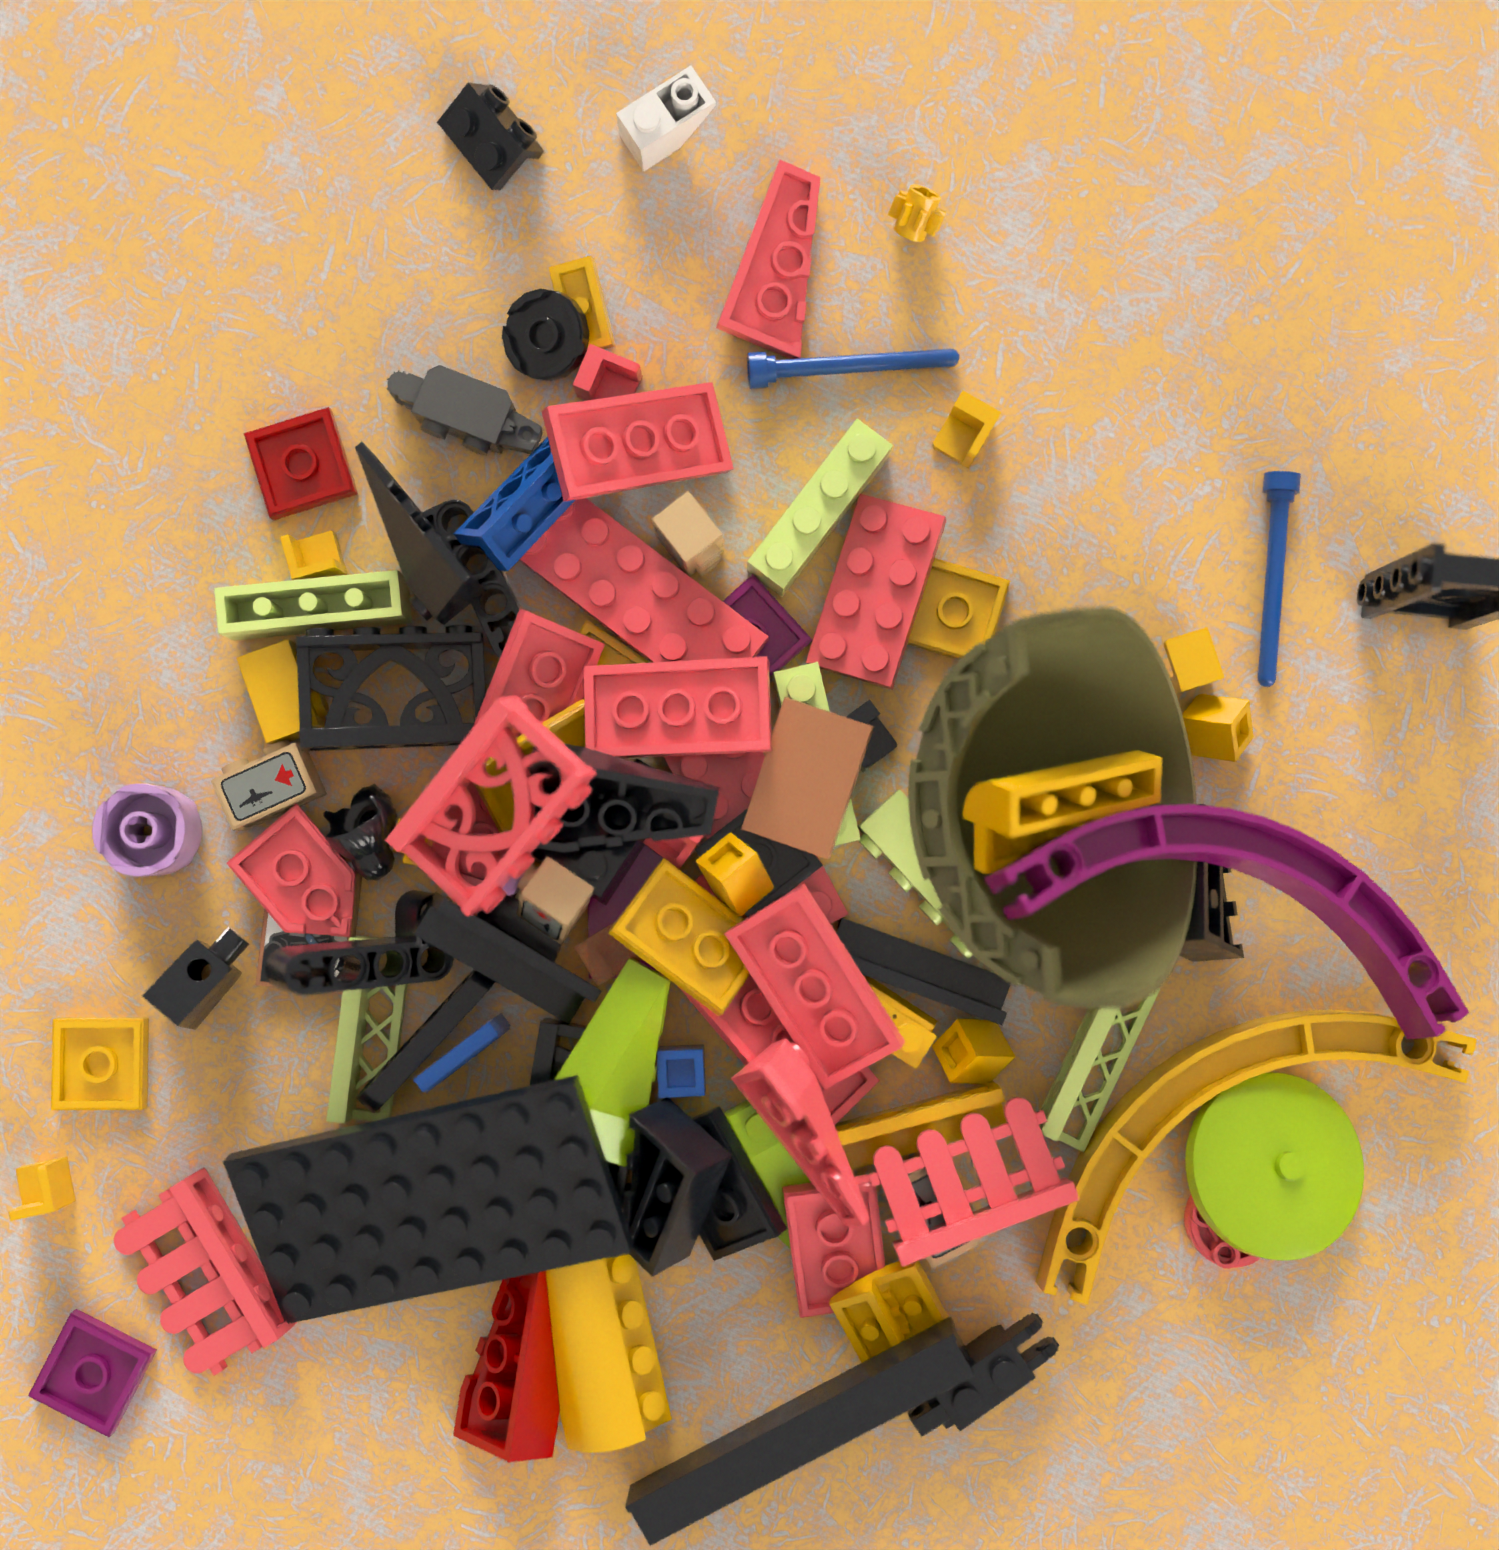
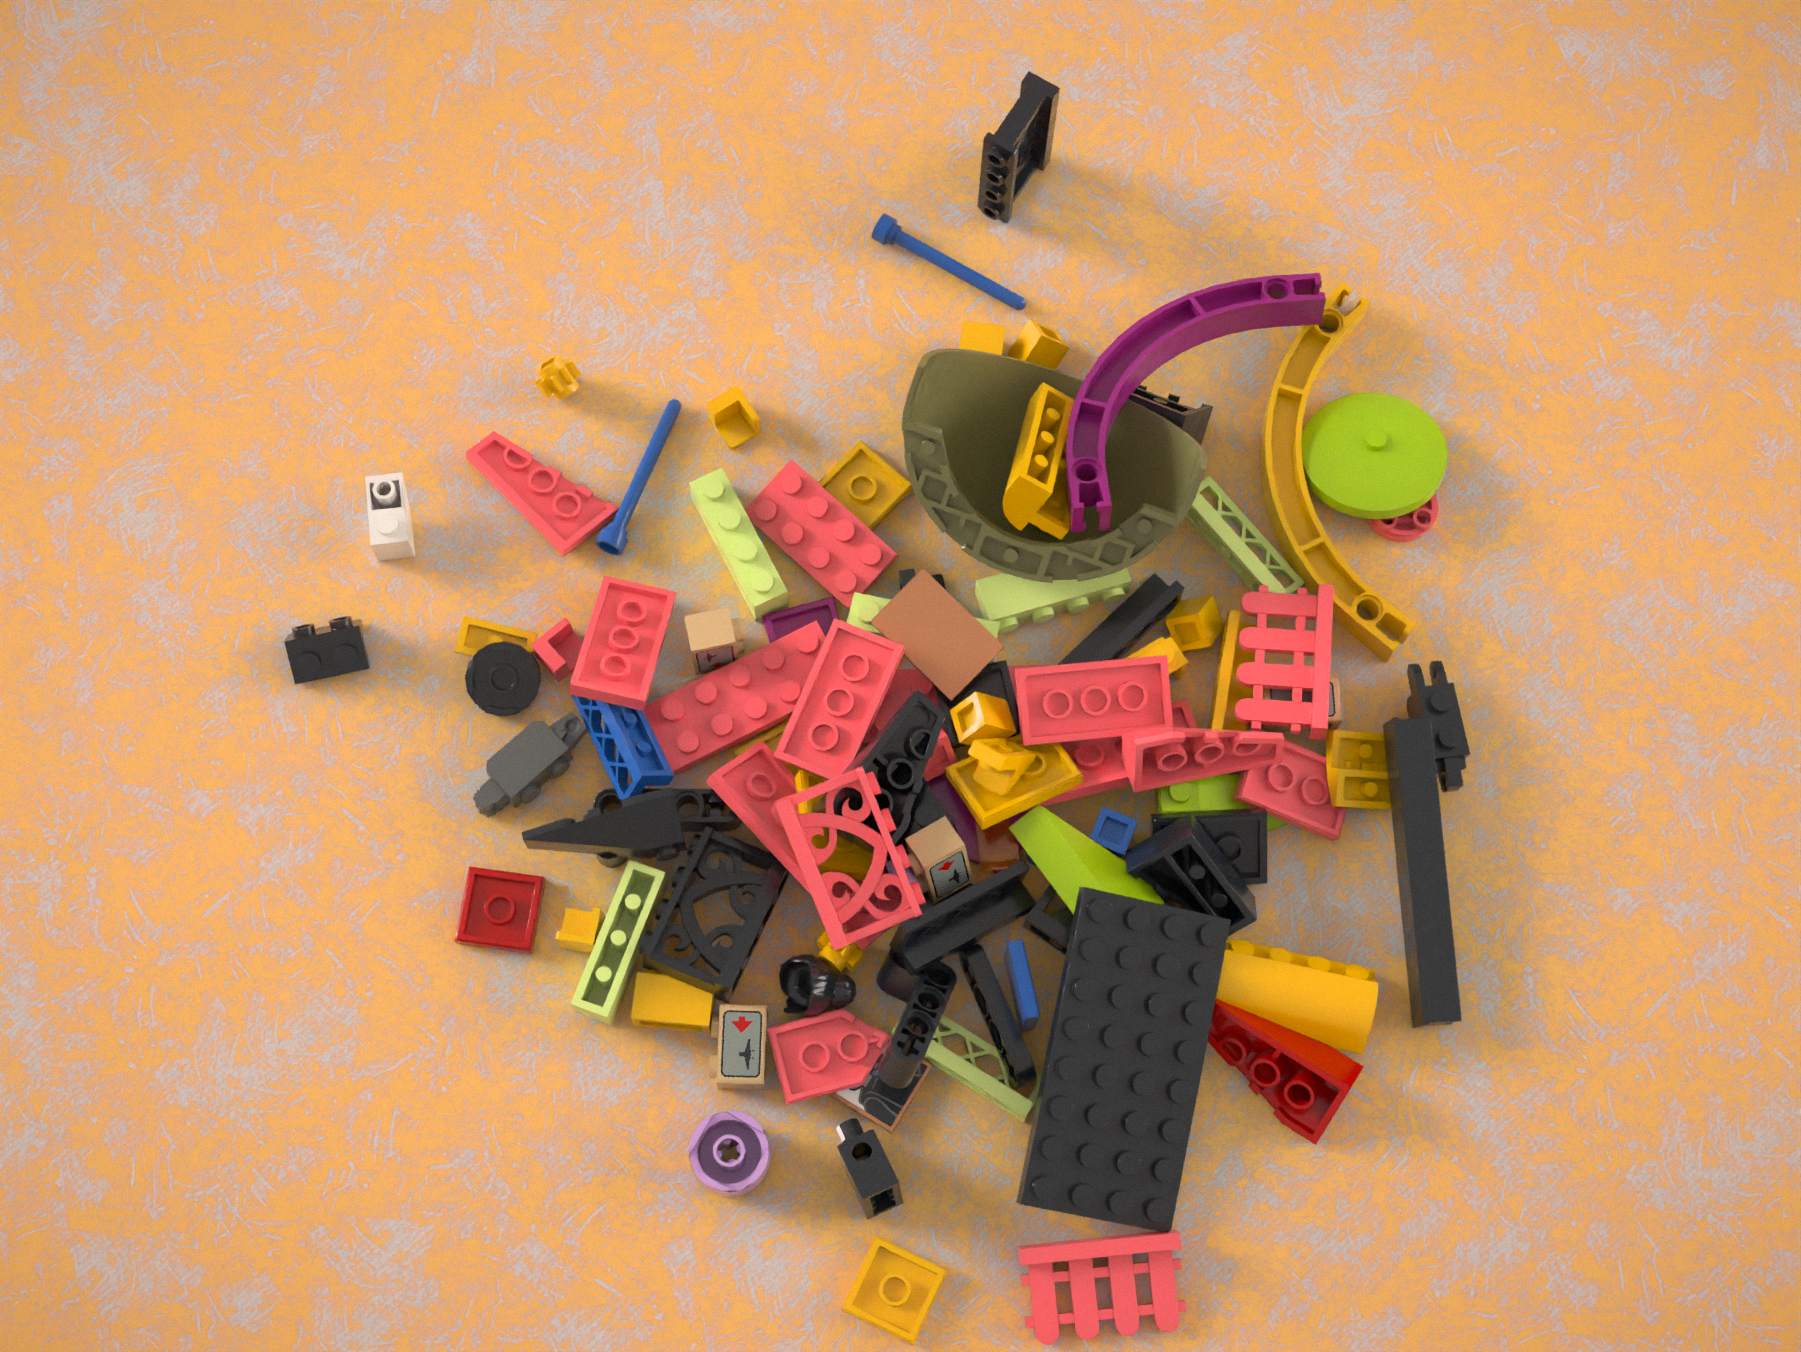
camera: 60 degrees left, 15 degrees down
none -> yellow slope [968,737,1037,796]

